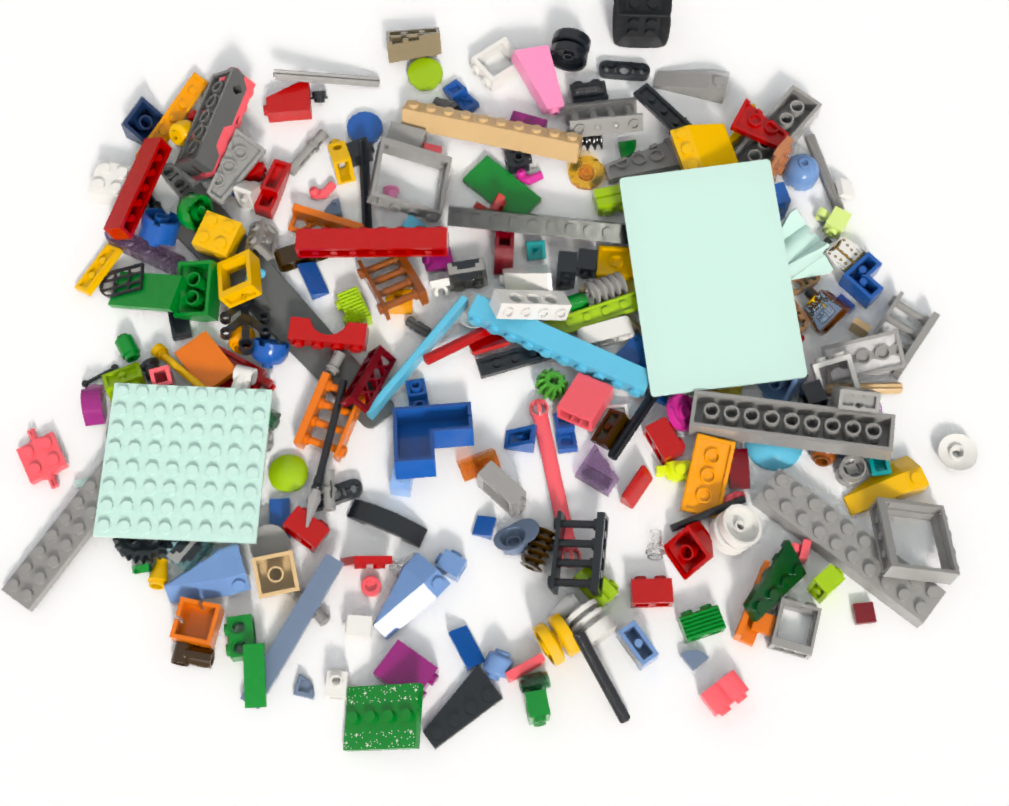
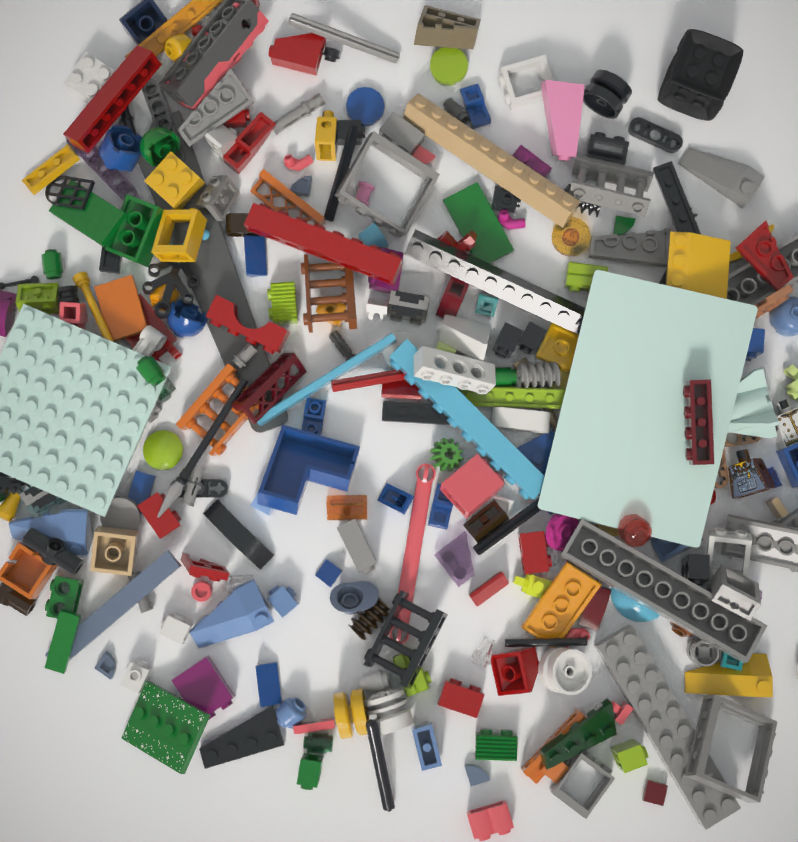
camera: 20 degrees right, 15 degrees up
tan axle [825,382,903,395] -> none
none -> black piece [22,528,85,576]
none -> green brick [136,355,166,387]
none -> clear red hair [617,514,652,547]
none -> dark red brick [683,379,714,465]

